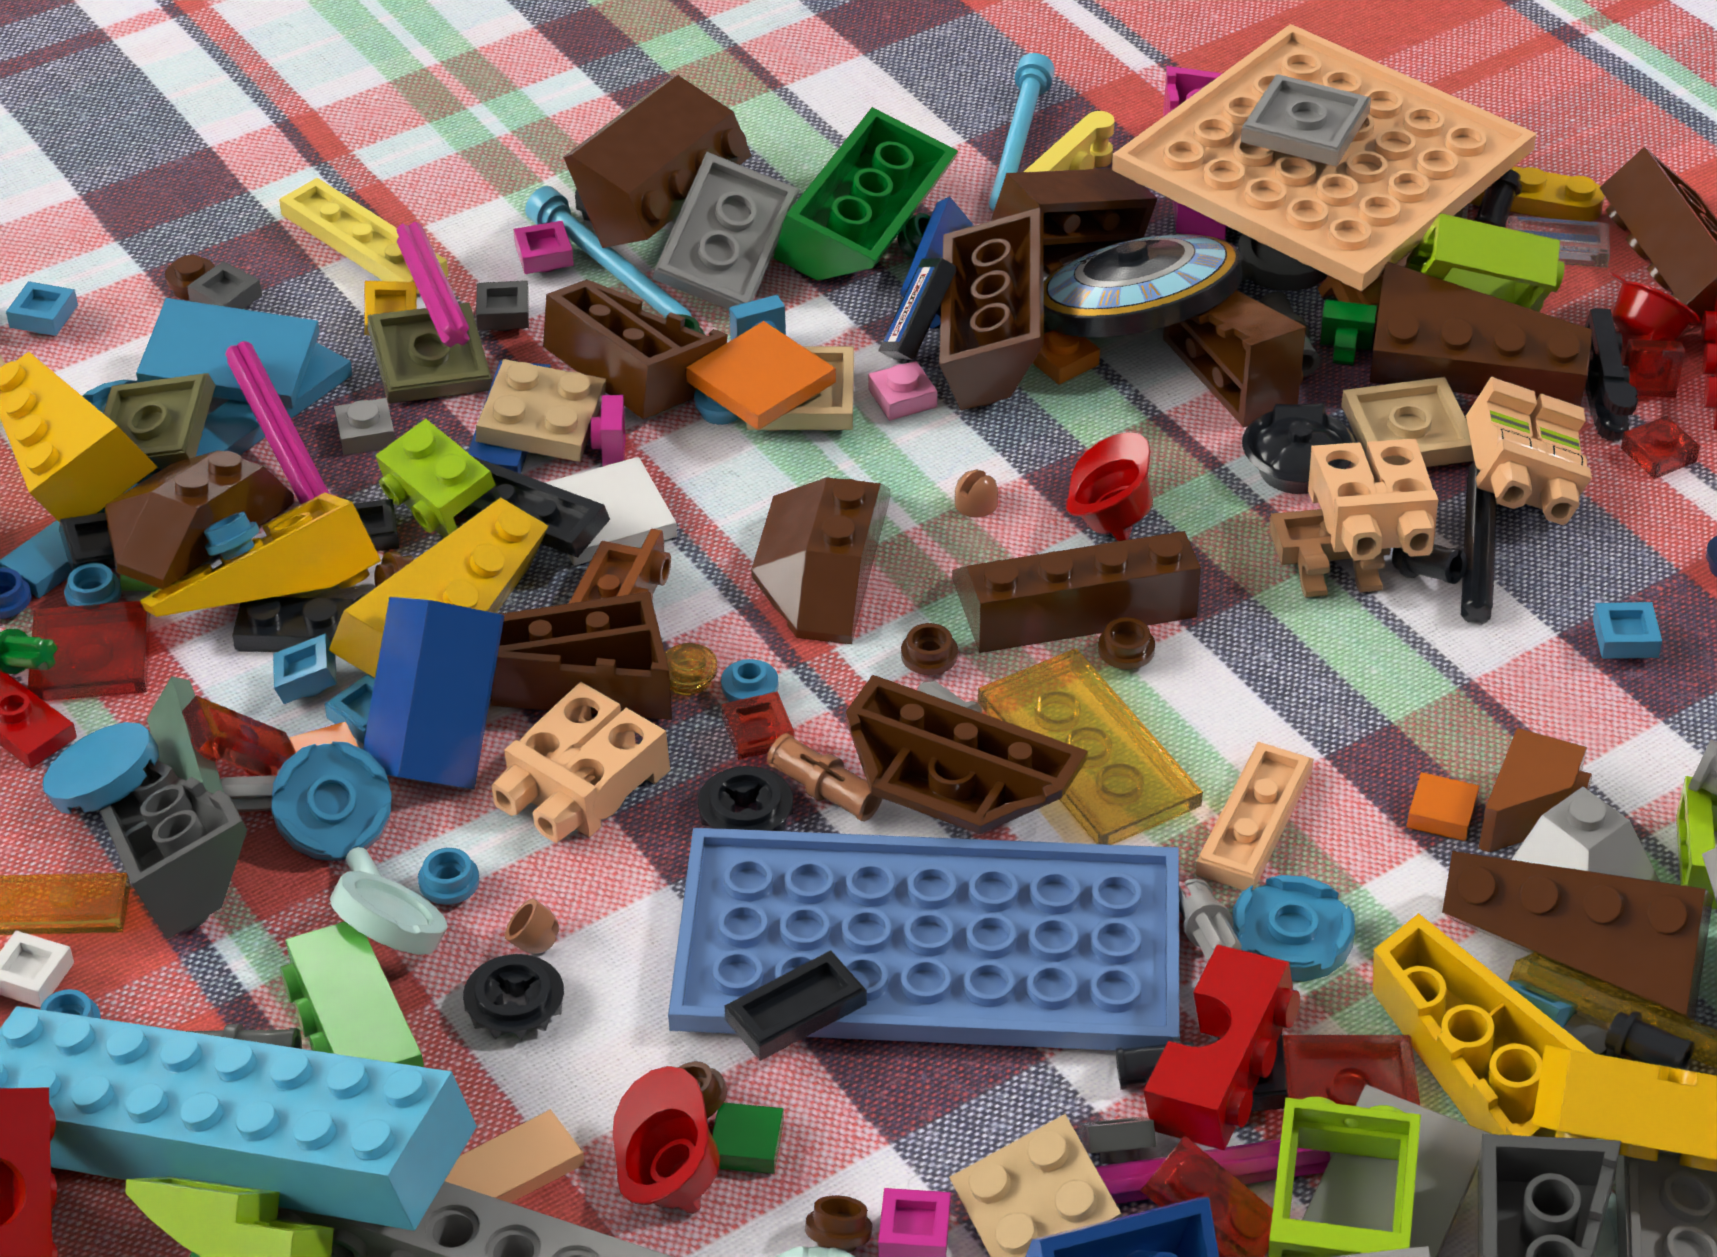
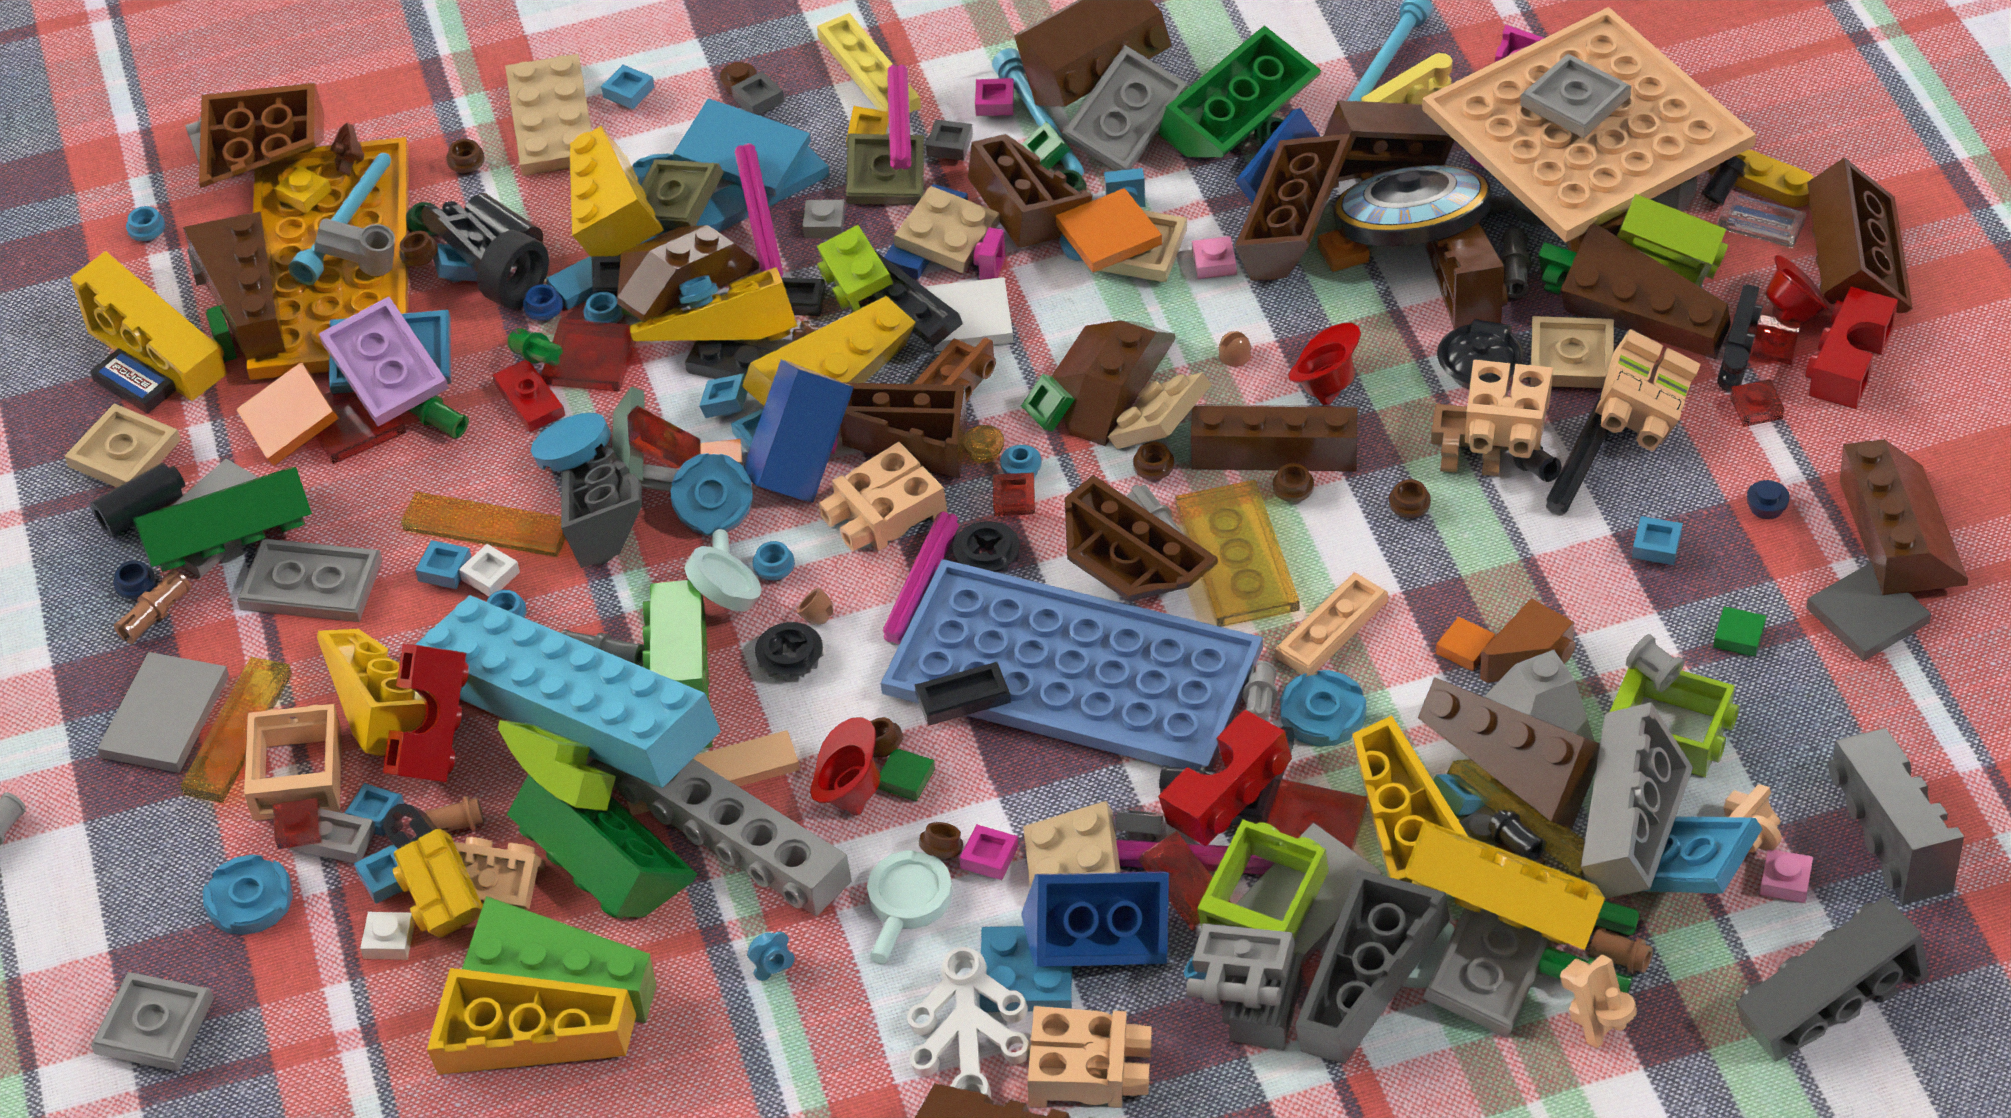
camera: 20 degrees right, 5 degrees up
nougat pin [767,733,882,822] -> none
black tile [878,258,957,360] -> none
none -> dark pink axle [883,511,959,645]
none -> green tile [1021,121,1071,170]
none -> green tile [1021,374,1075,432]
none -> tan plate [1108,372,1212,449]
none -> reddish brown plate [1389,479,1431,518]

